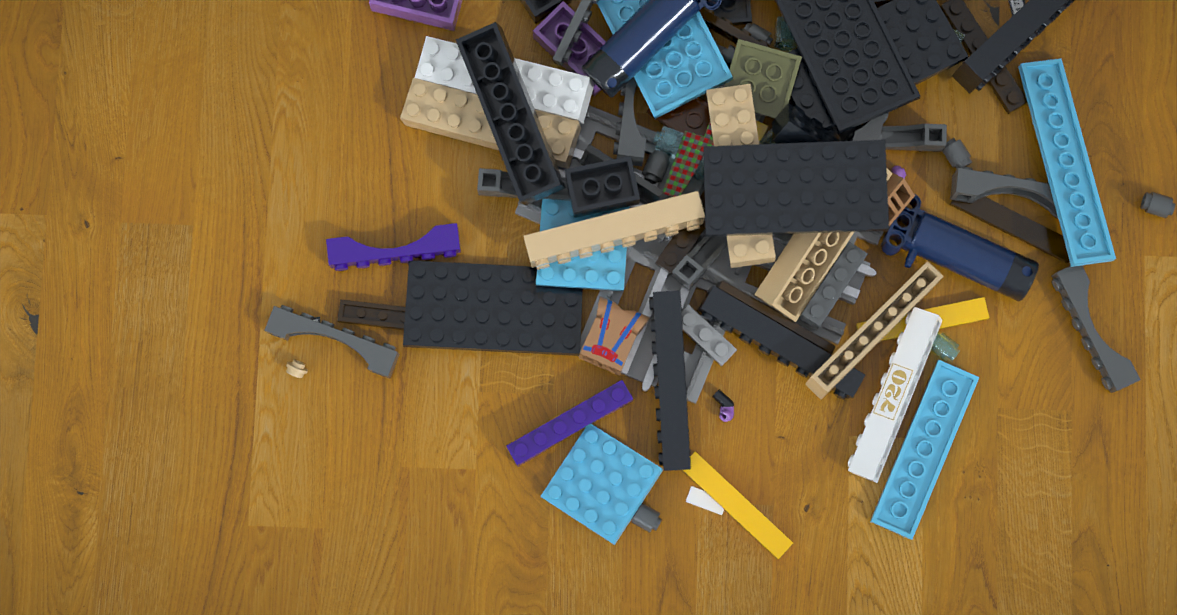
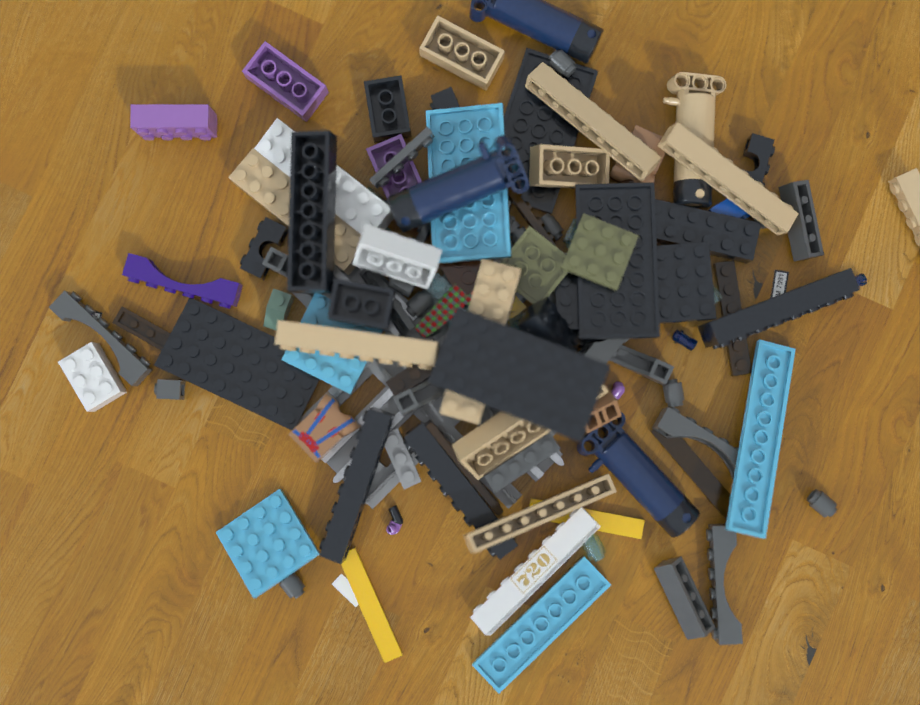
camera: 30 degrees right, 5 degrees up
tan plate [286,360,308,378] -> none
dark purple arch [506,380,633,466] -> none
none -> white brick [58,342,127,412]
none -> medium lavender brick [130,104,217,140]
none -> dark grey brick [154,379,186,400]
none -> black arch [240,217,289,280]
none -> sand green slope [263,288,295,331]
none -> white brick [352,224,442,289]
none -> olive plate [561,213,639,291]
none -> dark grey brick [654,556,715,640]
none -> clear blue pin [671,329,698,351]

